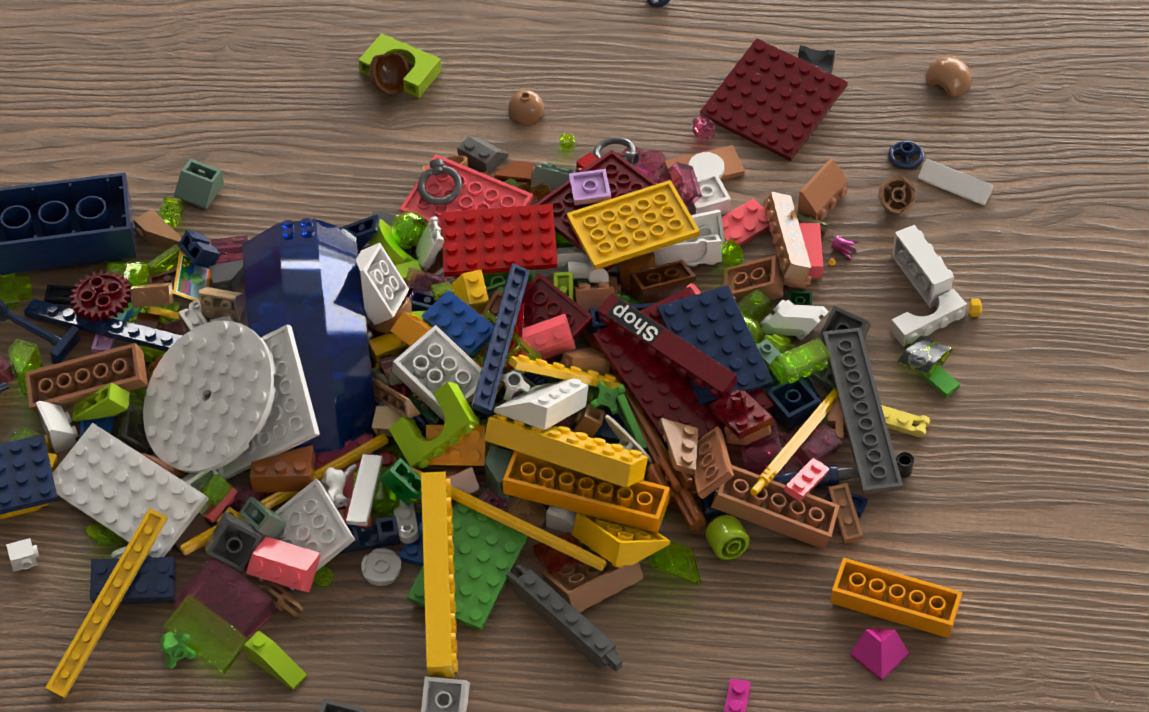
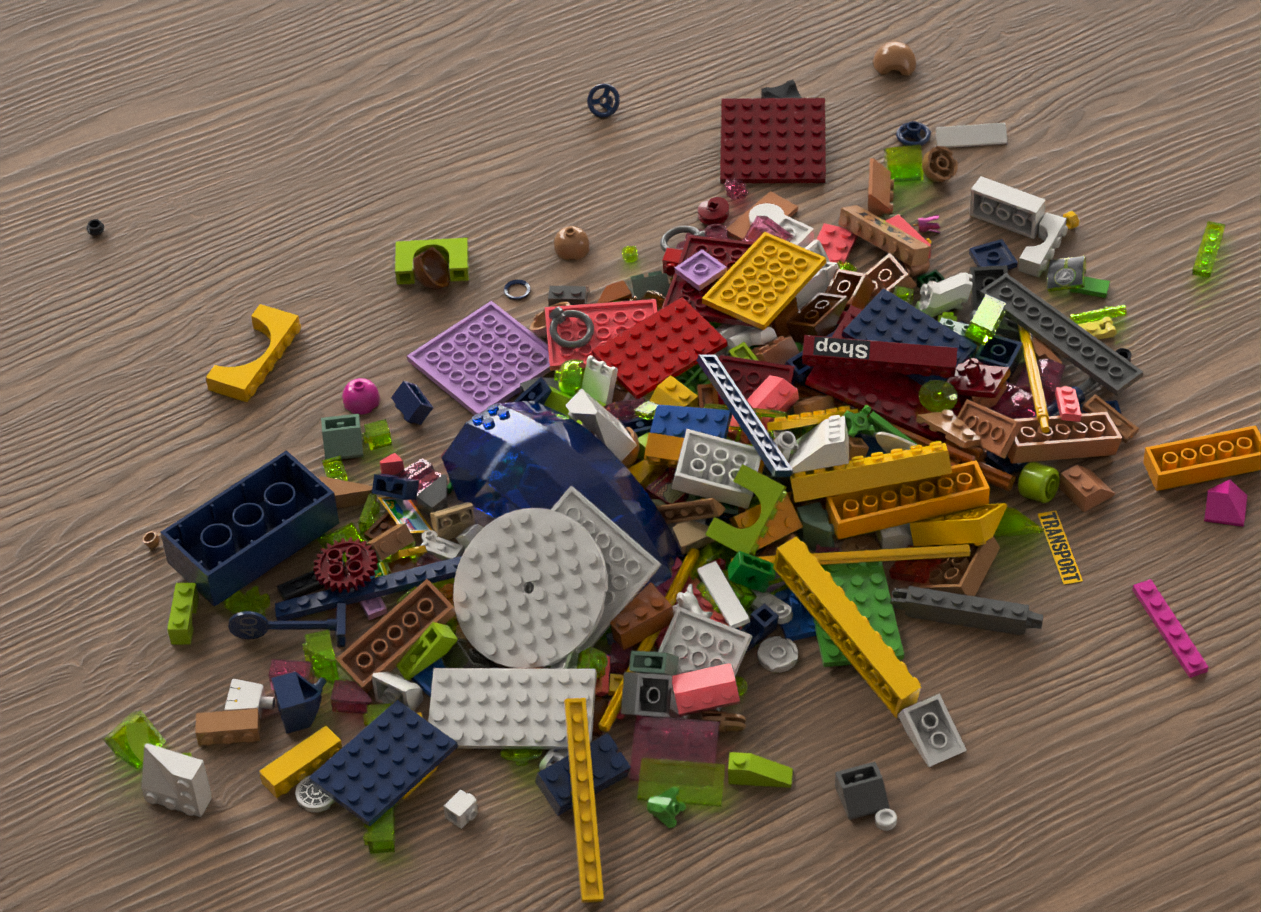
camera: 30 degrees left, 5 degrees down
none -> yellow arch [206,304,301,402]
none -> clear pink slope [330,680,373,715]
none -> dark pink cylinder [342,378,380,415]
none -> clear neon green brick [362,419,392,450]
none -> coral slope [379,453,405,475]
none -> dark blue brick [391,381,433,425]
none -> lavender plate [407,301,550,419]
none -> dark blue piece [504,280,530,299]
none -> clear neon green piece [690,543,716,580]
none -> dark red piece [697,196,729,226]
none -> dark orange slope [825,269,876,312]
none -> clear neon green slope [884,145,924,183]
none -> clear neon green dish [919,380,958,412]
none -> dark blue plate [969,239,1018,270]
none -> sticker [1038,511,1083,584]
none -> nougat slope [1059,465,1115,512]
none -> clear neon green pin [1070,304,1127,324]
none -> clear neon green plate [1192,221,1226,278]

